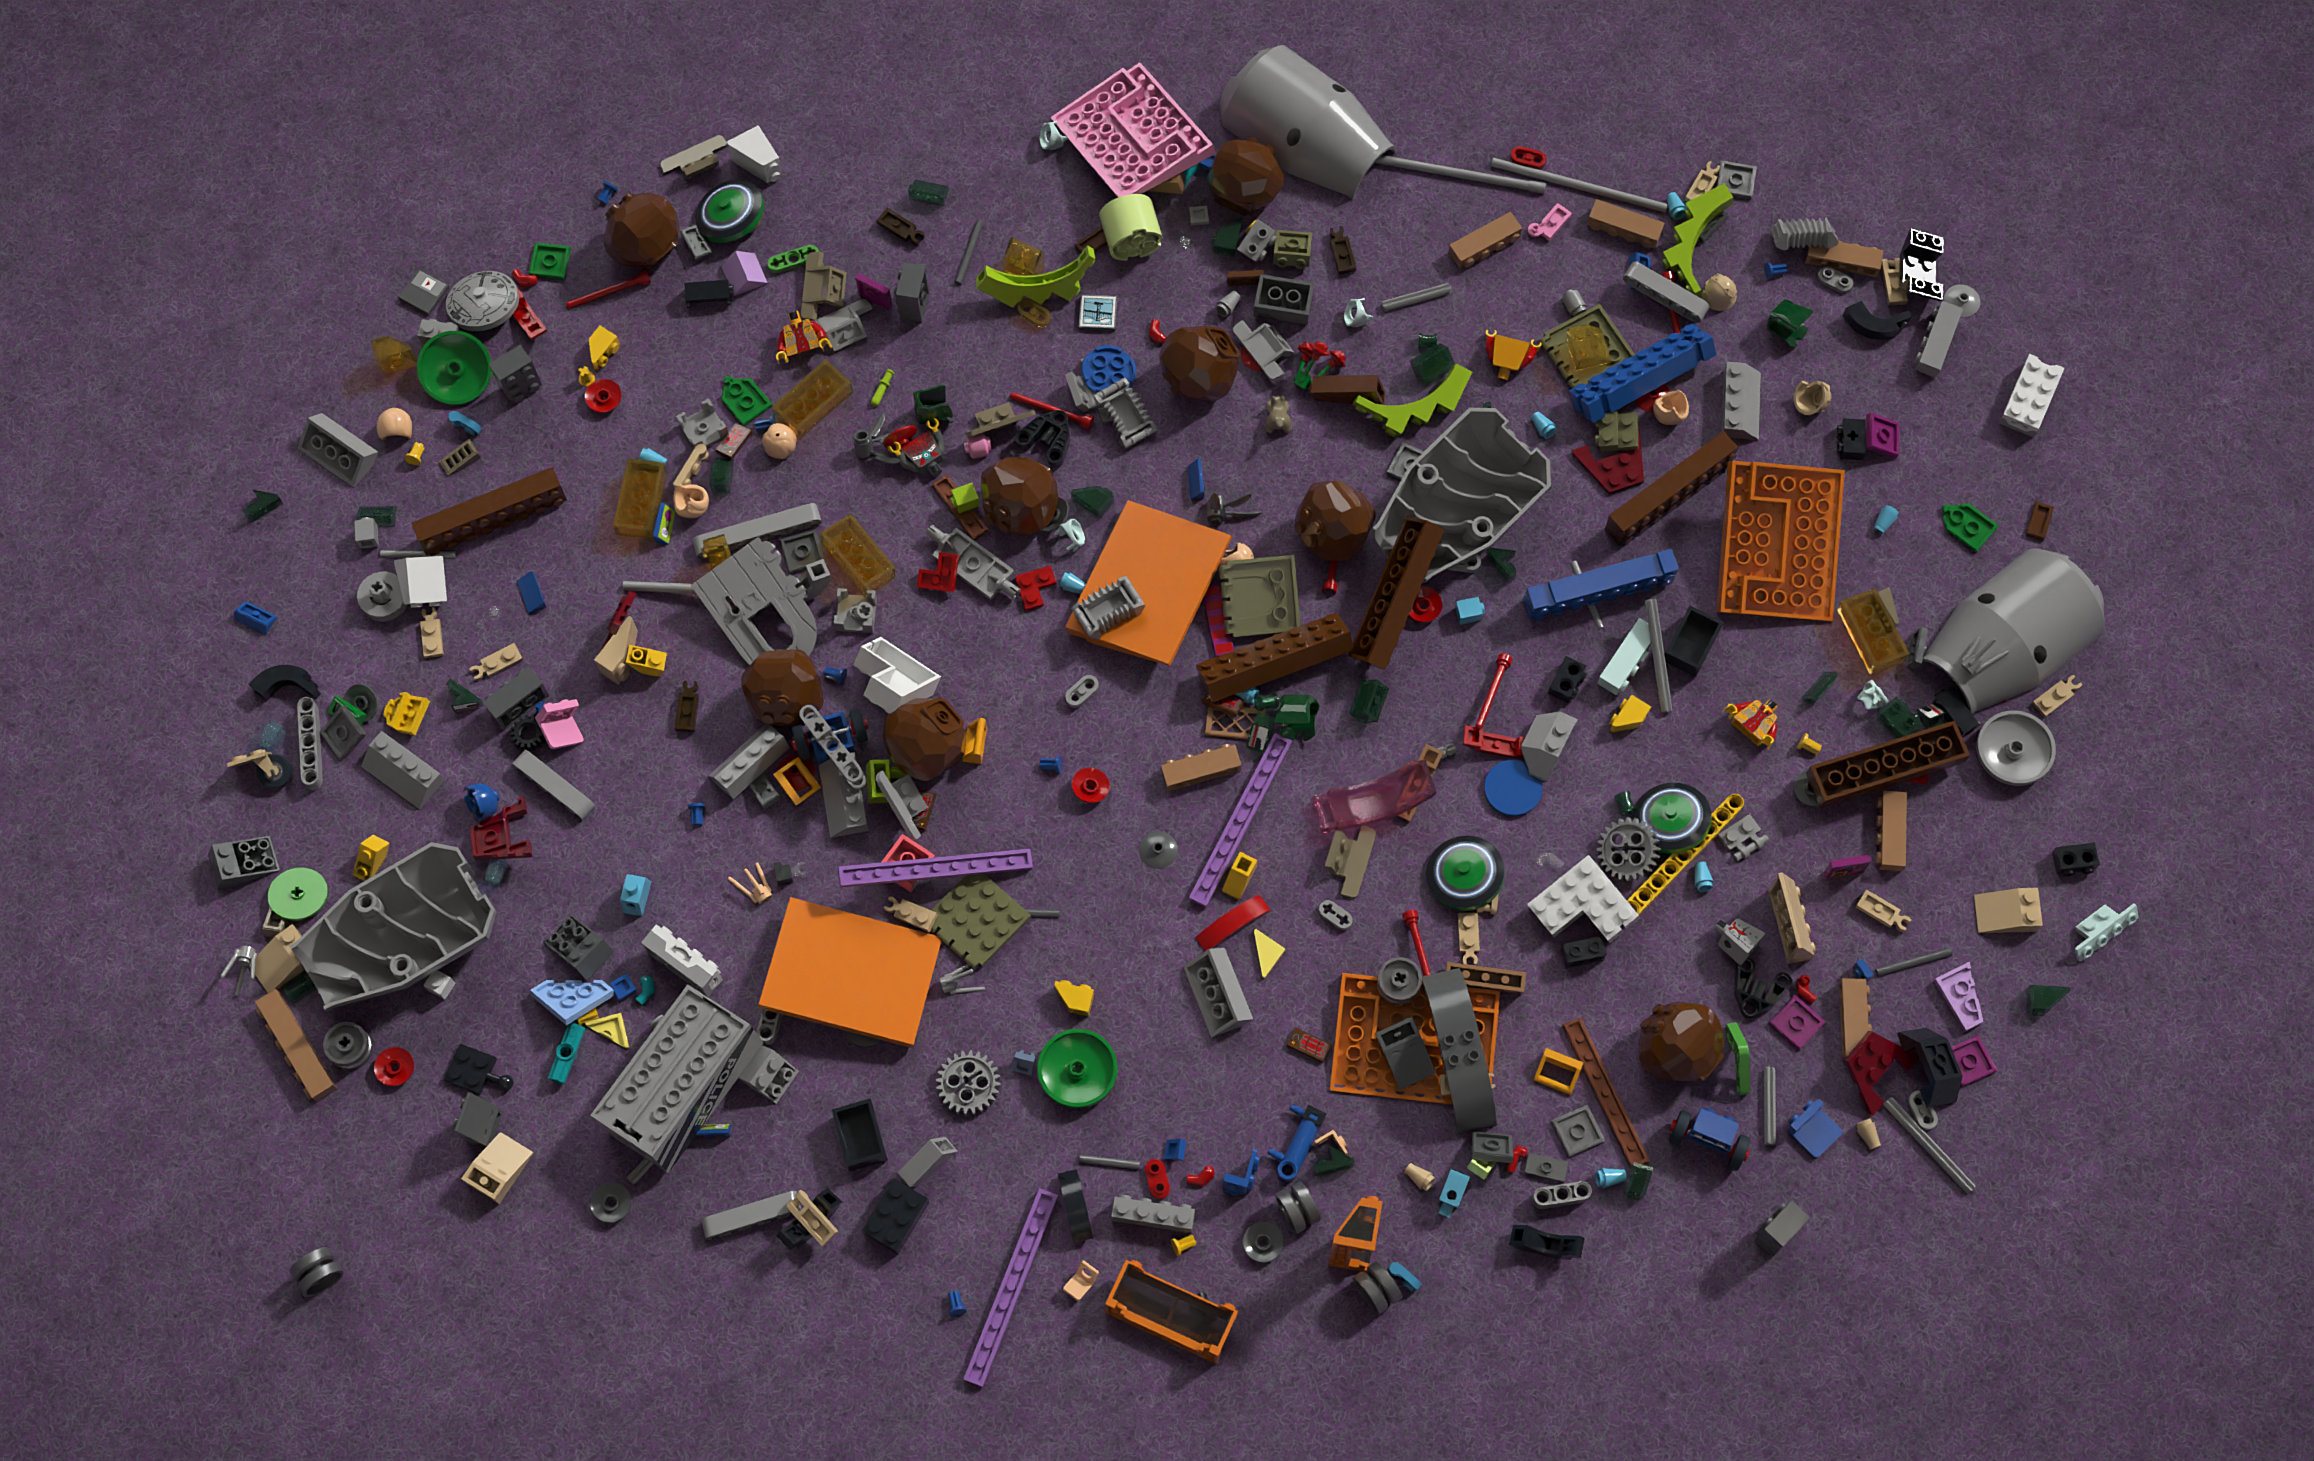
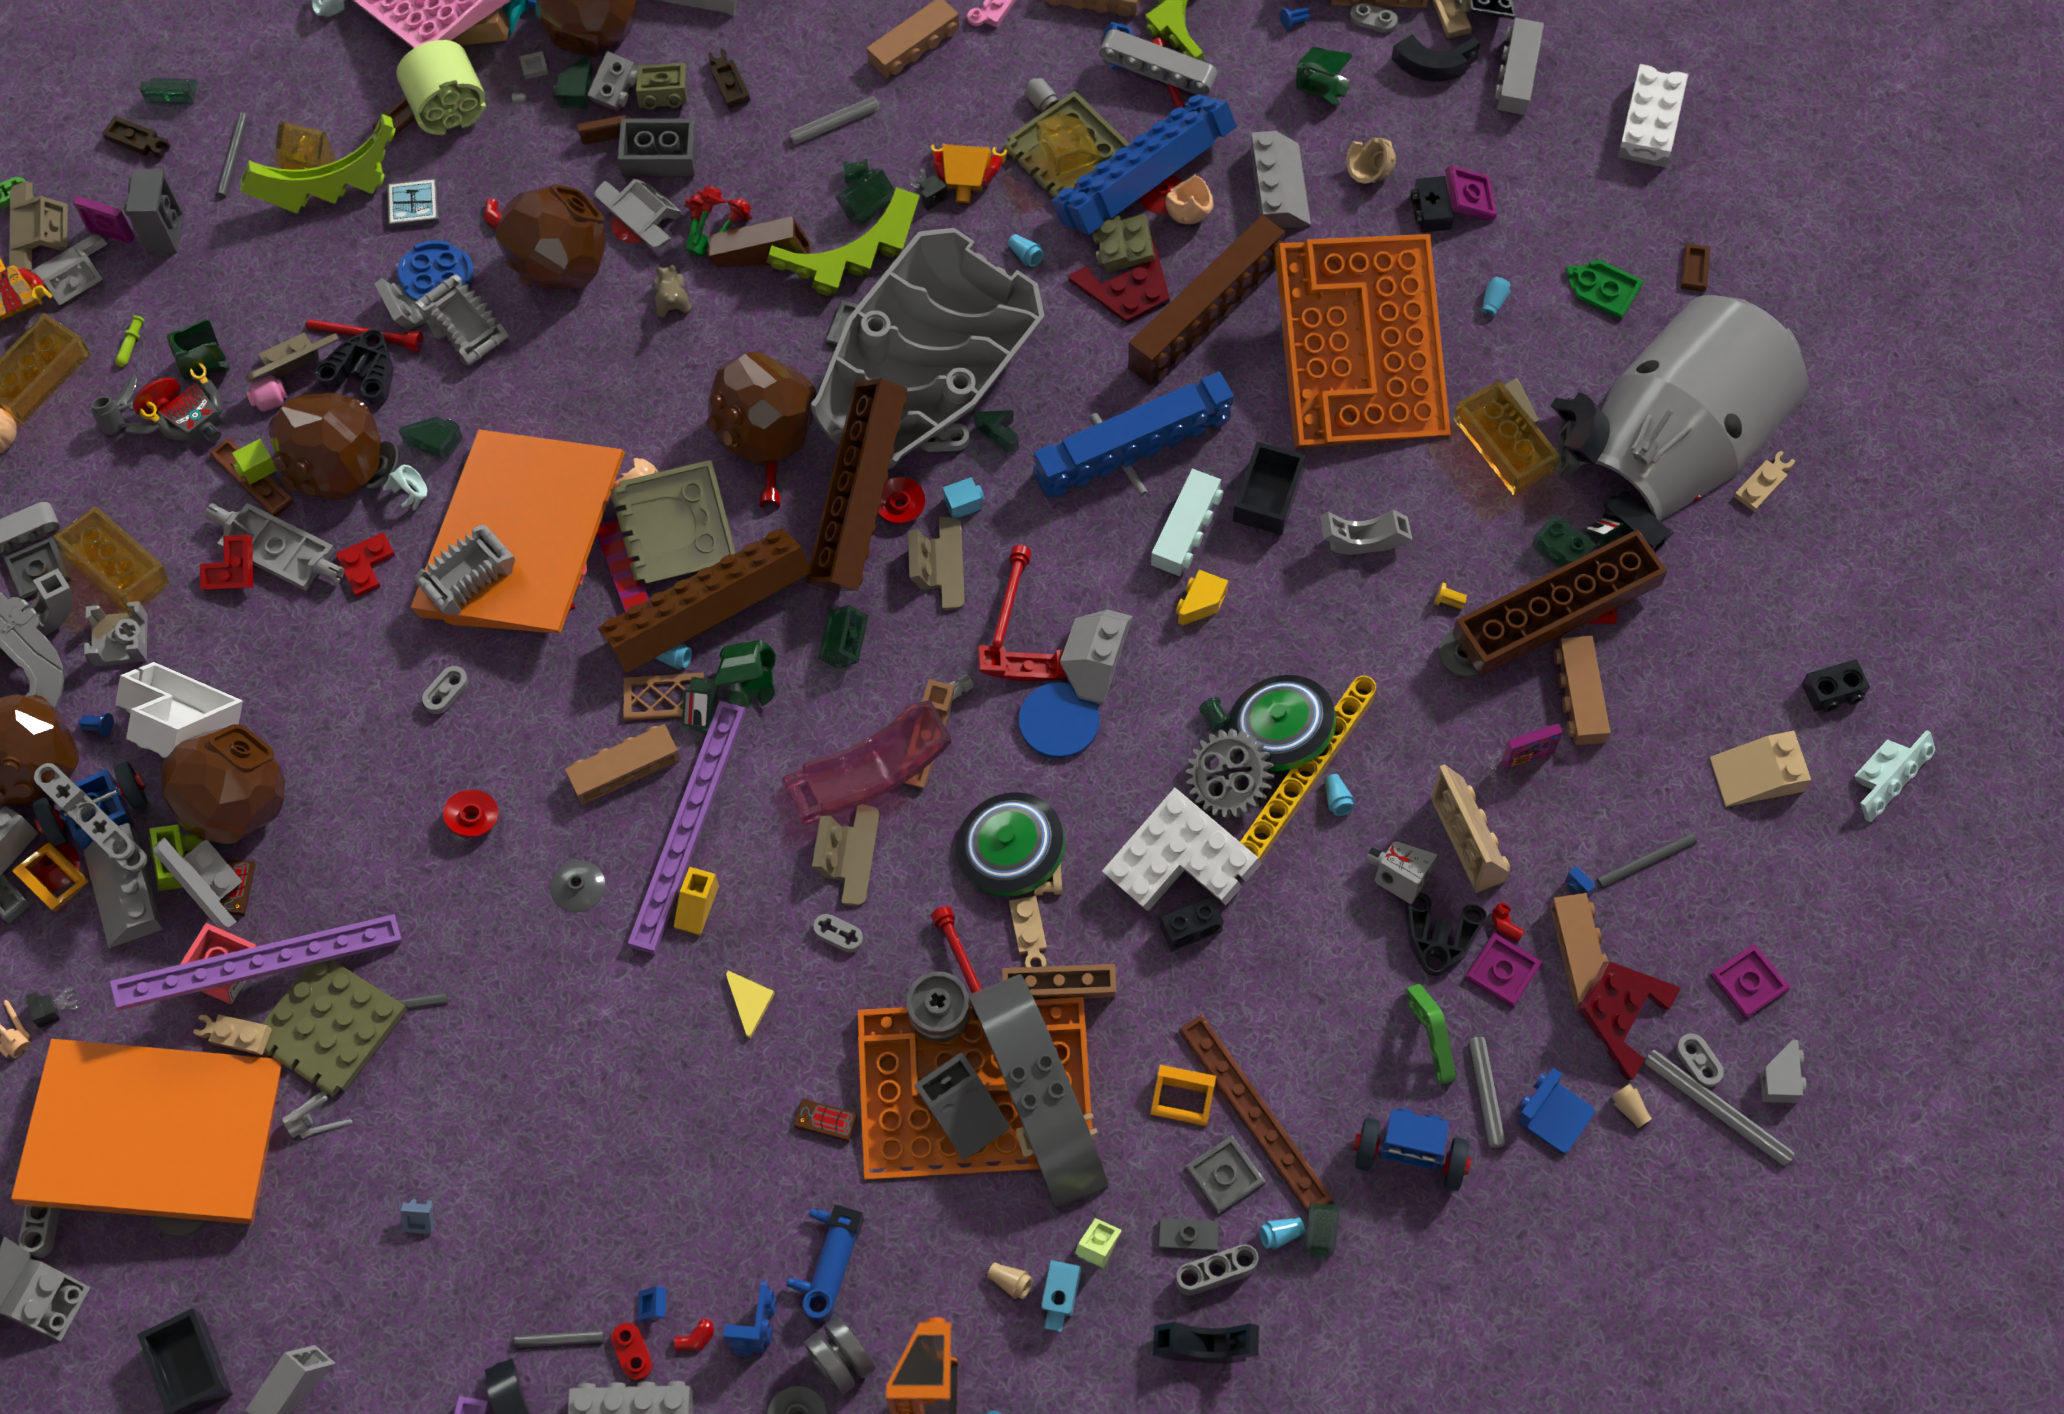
camera: 10 degrees left, 5 degrees down
light grey gear [936,1050,1001,1116] -> none
light orange tile [963,718,987,764] -> none
clear yellow plate [1017,299,1051,328] -> none
green dish [1038,1029,1118,1109] -> none
blue piece [1039,756,1062,773] -> none
yellow slope [1054,980,1094,1017] -> none
medium azure cone [1059,572,1086,594] -> none
light grey slope [1183,948,1253,1038] -> none
blue slope [1188,458,1204,500] -> none
red slope [1195,895,1270,951] -> none
tile [1202,693,1245,717] -> none
dark grey plant [1207,492,1262,524] -> none
light grey cone [1215,291,1240,317] -> none
clear green bush [1254,693,1279,711] -> none
light nougat bracket [1313,1130,1348,1155] -> none
clear green slope [1313,1145,1354,1176] -> none
light aqua piece [1344,298,1373,327] -> none
dark grey tile [1471,1131,1513,1163] -> none
red arm [1505,1145,1528,1172] -> none
clear arm [1534,853,1564,870] -> none
black brick [1548,656,1587,703] -> none
reddish brown rock [1638,1001,1724,1083] -> none
light grey axle [1645,599,1672,712] -> none
tan helmet [1702,273,1738,311] -> none
light grey plate [1718,814,1769,861] -> none
torso [1723,699,1778,750] -> none
dark grey brick [1755,1201,1810,1258] -> none
slope [1801,672,1838,706] -> none
tan plate [1855,889,1911,932] -> none
light aqua piece [1857,680,1889,709] -> none
black slope [1897,1028,1963,1108] -> none
lavender wing [1934,962,1983,1032] -> none
light grey dish [1944,285,1980,317] -> none
light grey dish [1976,711,2056,786] -> none
clear green slope [2026,985,2070,1016] -> none
none -> dark tan plate [908,516,964,611]
none -> pearl dark grey piece [909,168,948,210]
none -> light grey arch [1320,510,1412,555]
none -> black arch [1550,392,1610,464]
none -> light grey slope [1760,1040,1806,1103]

